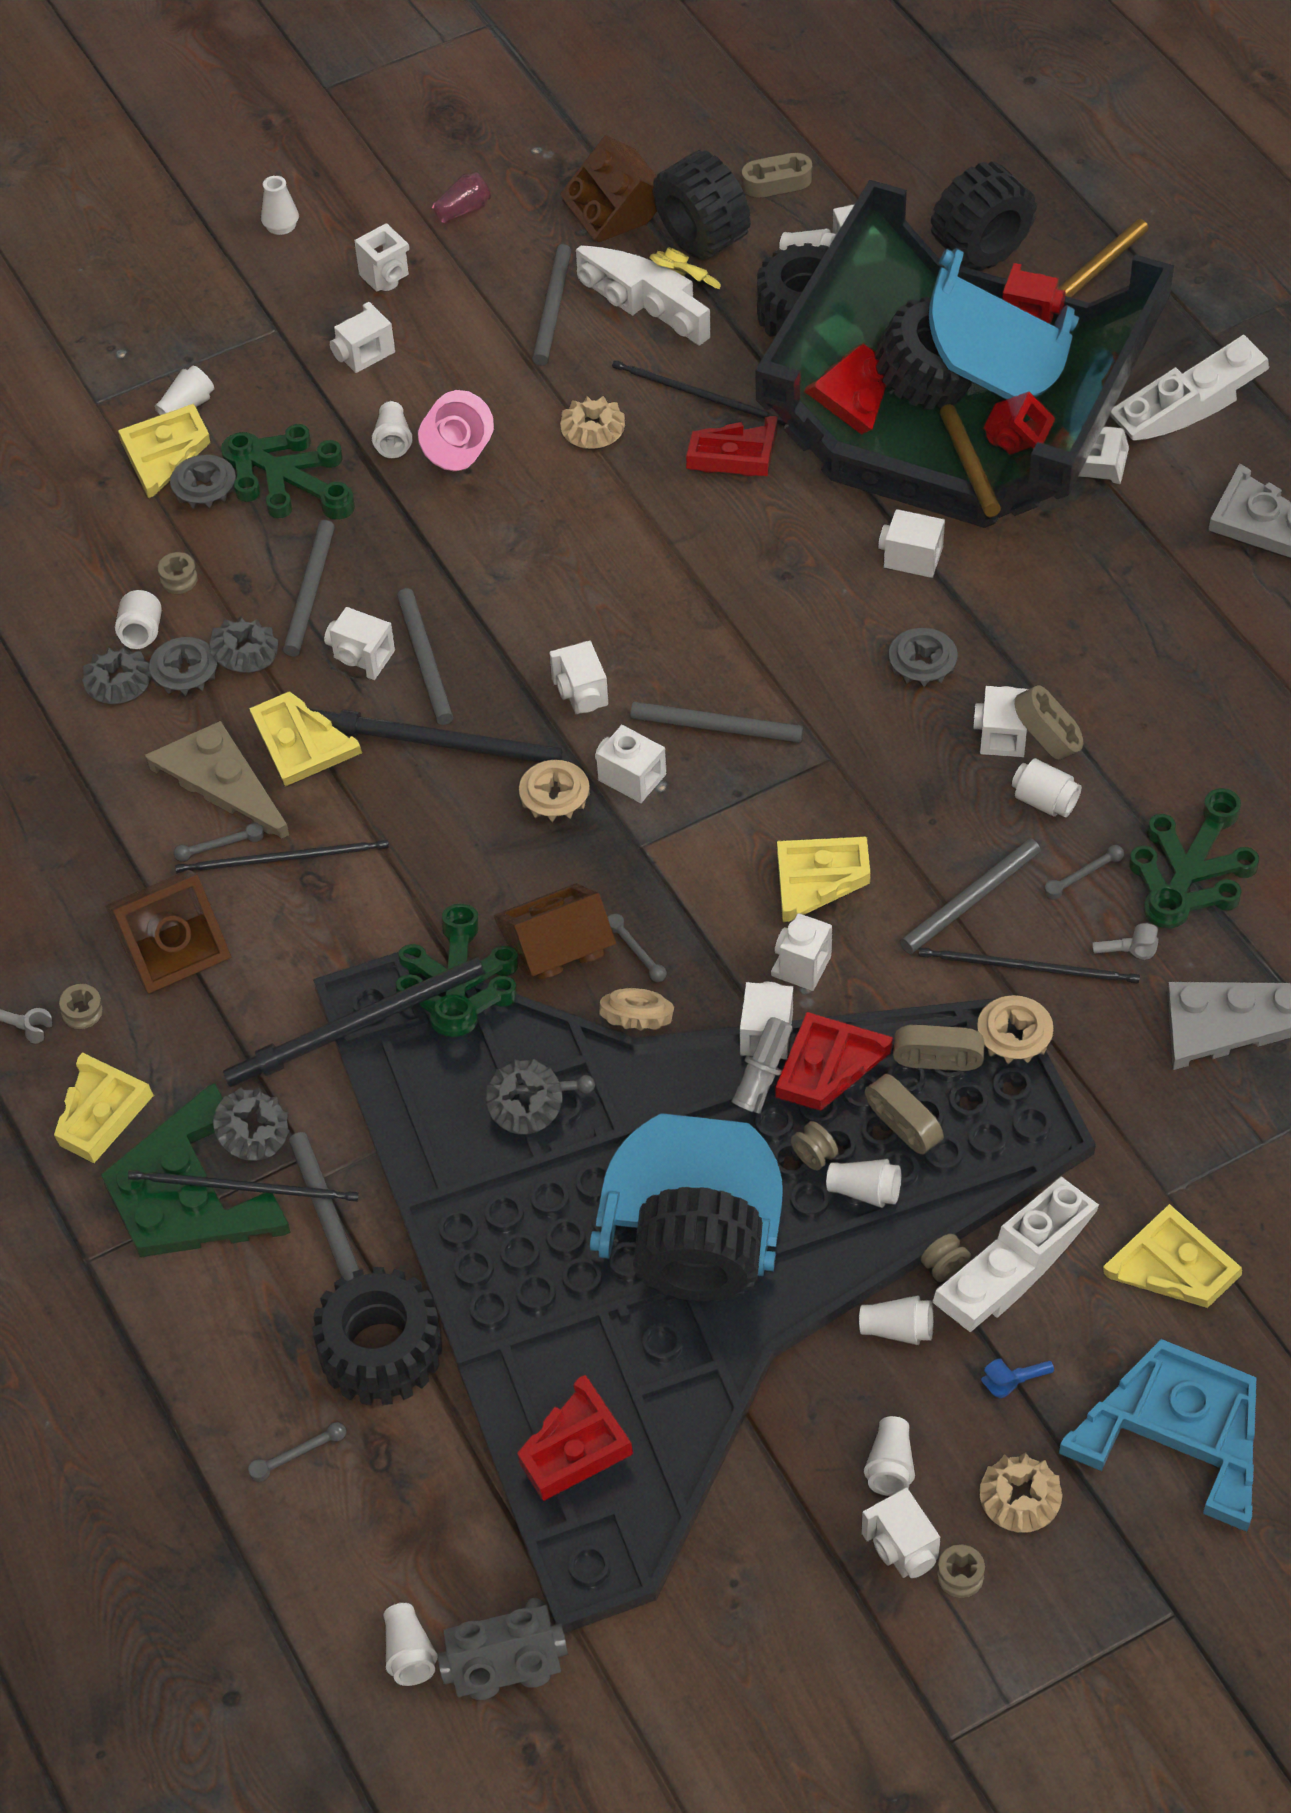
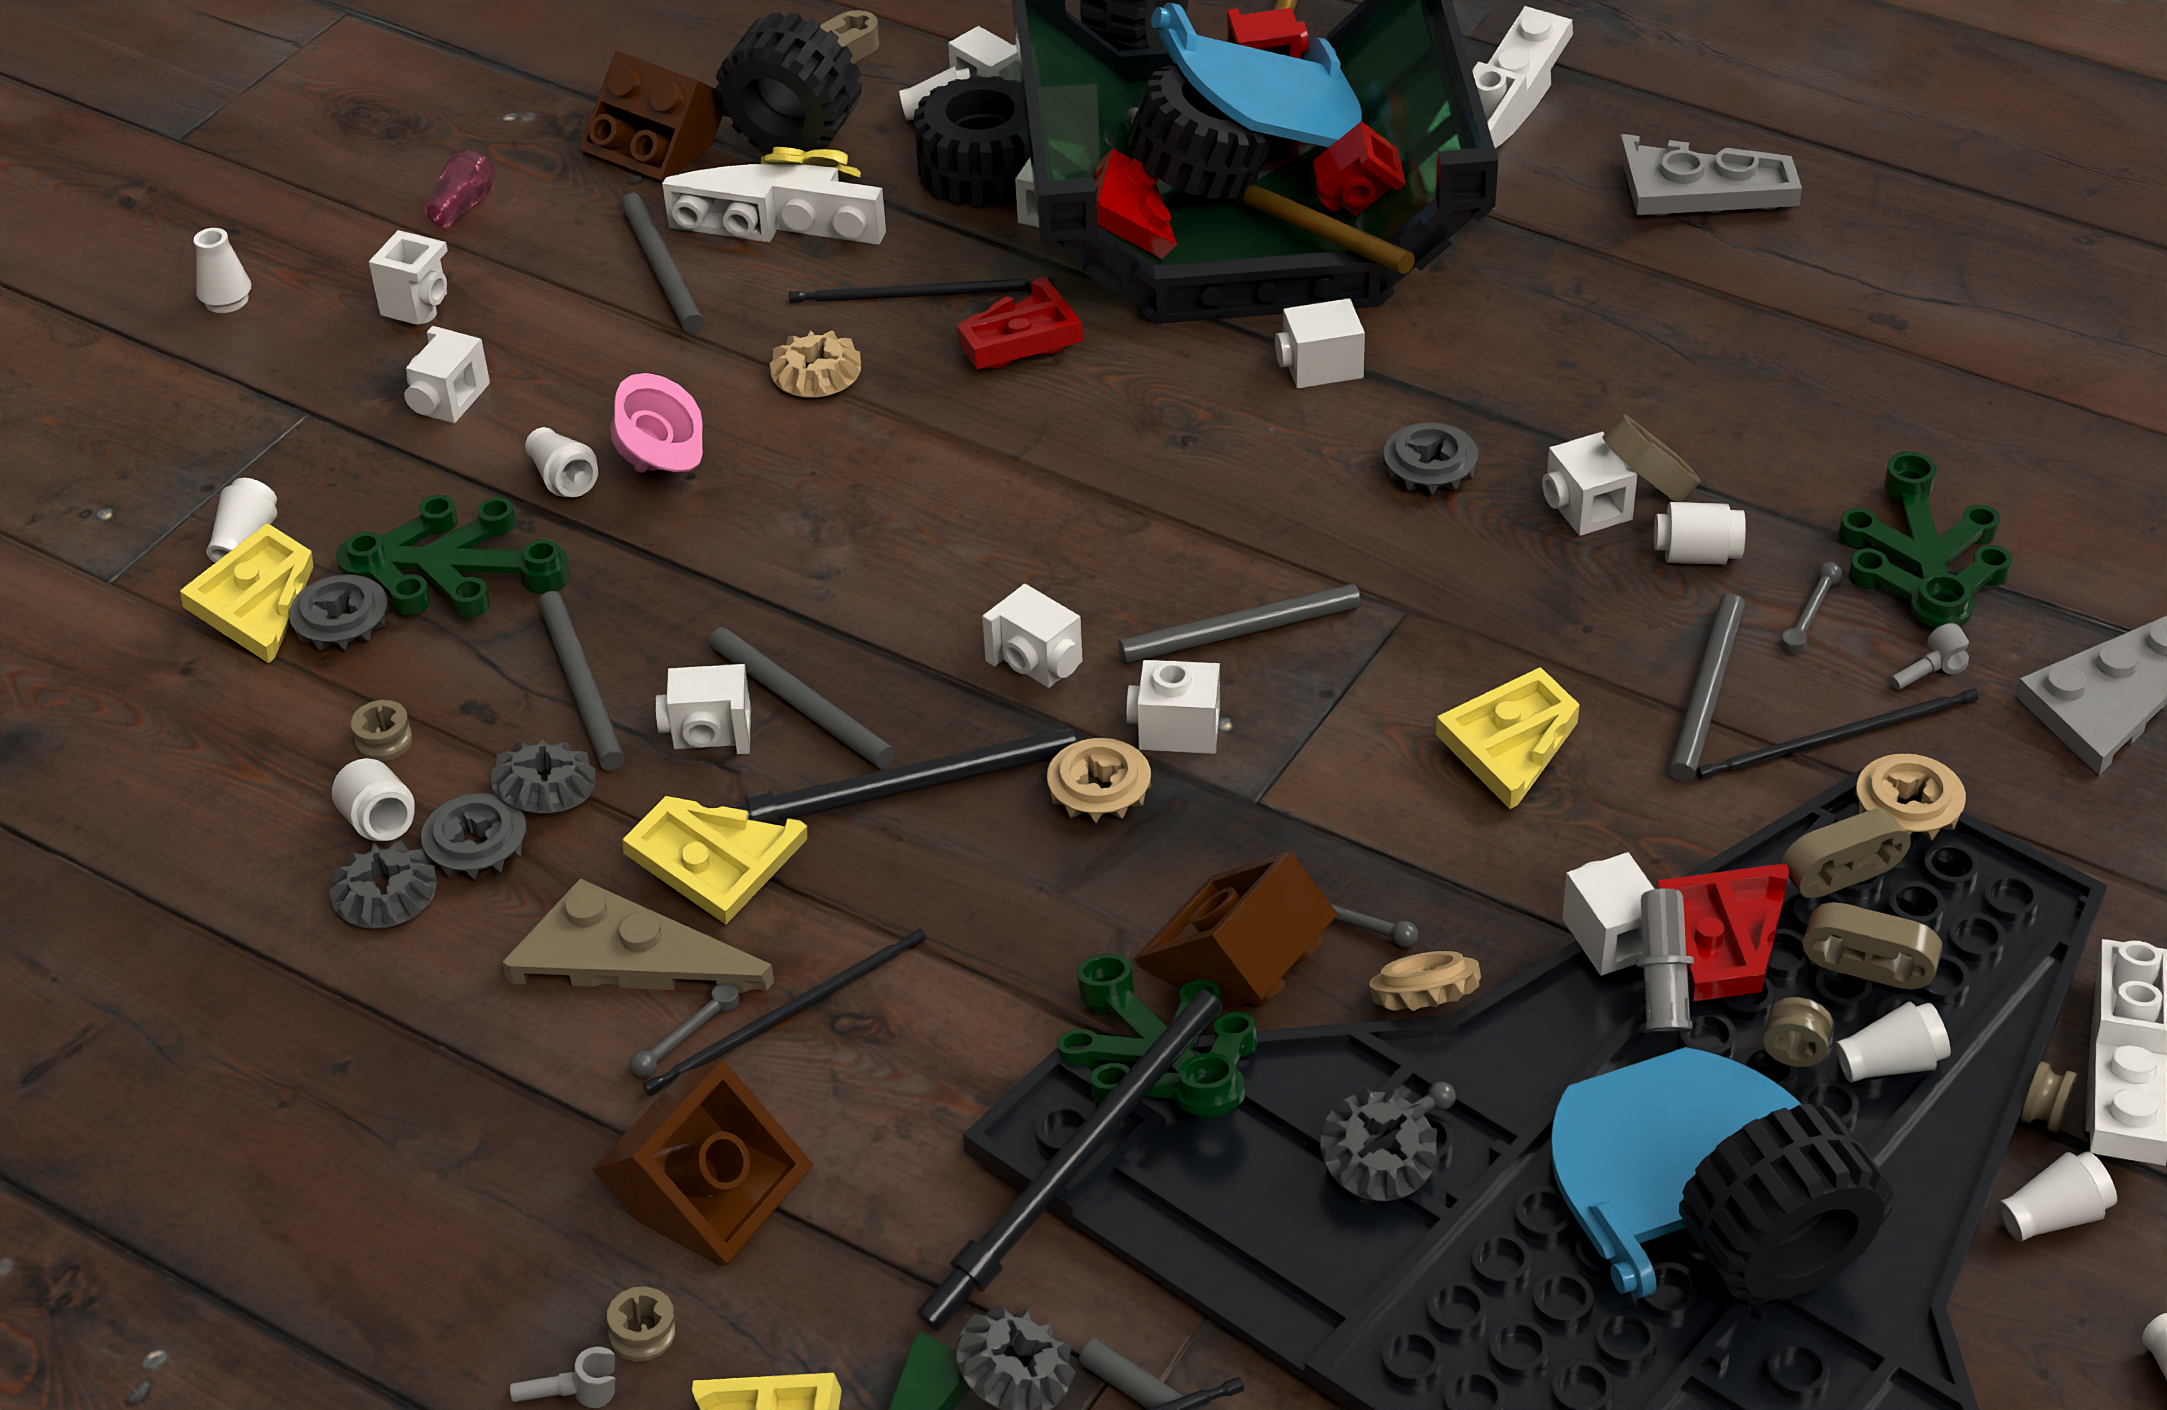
camera: 30 degrees left, 10 degrees down
white brick [771,913,832,991] -> none

